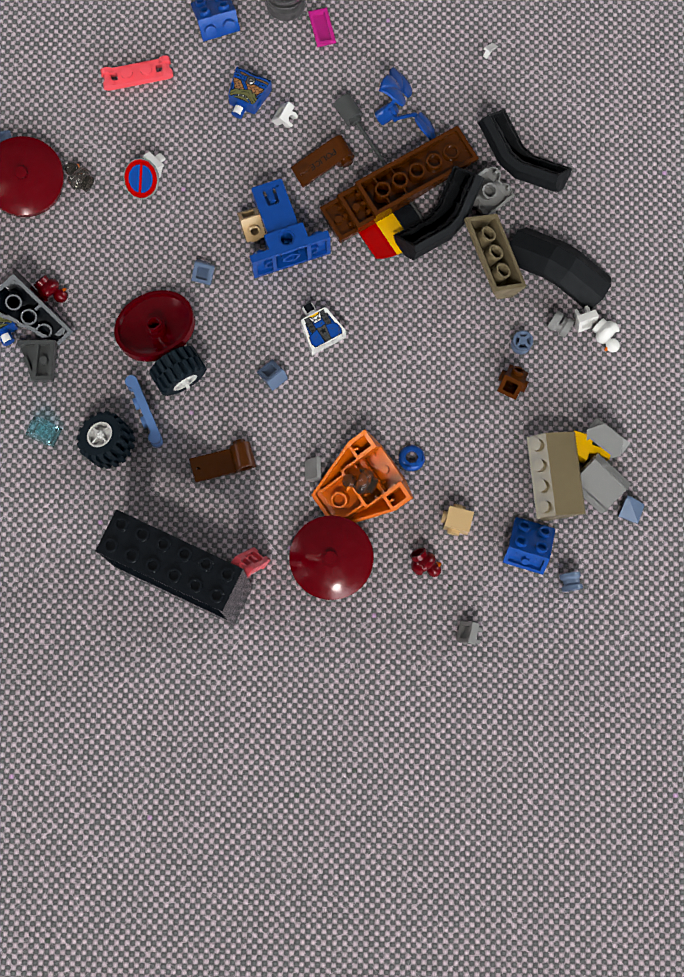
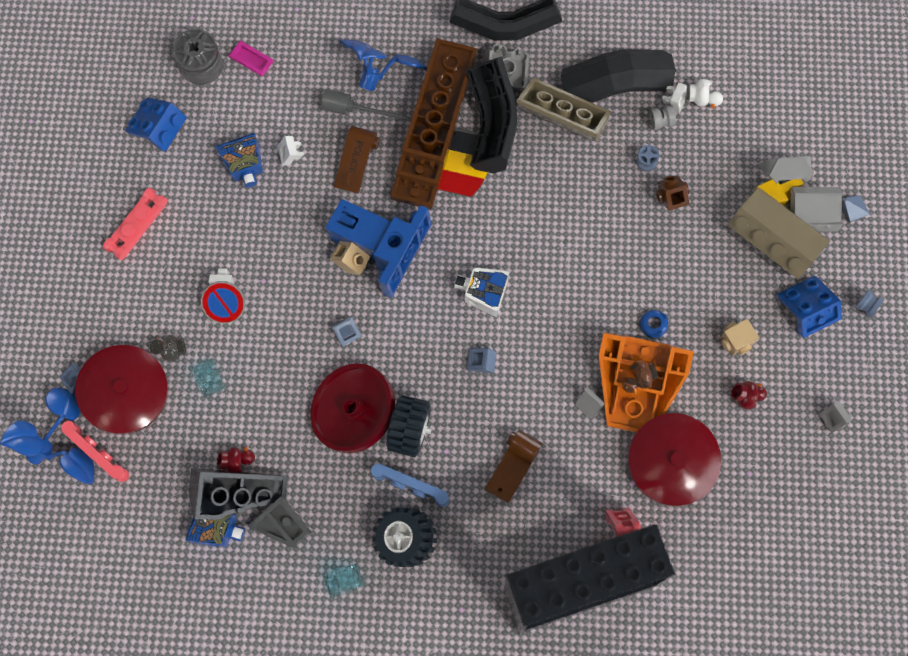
camera: 35 degrees left, 5 degrees down
none -> clear light blue brick [192,358,226,398]

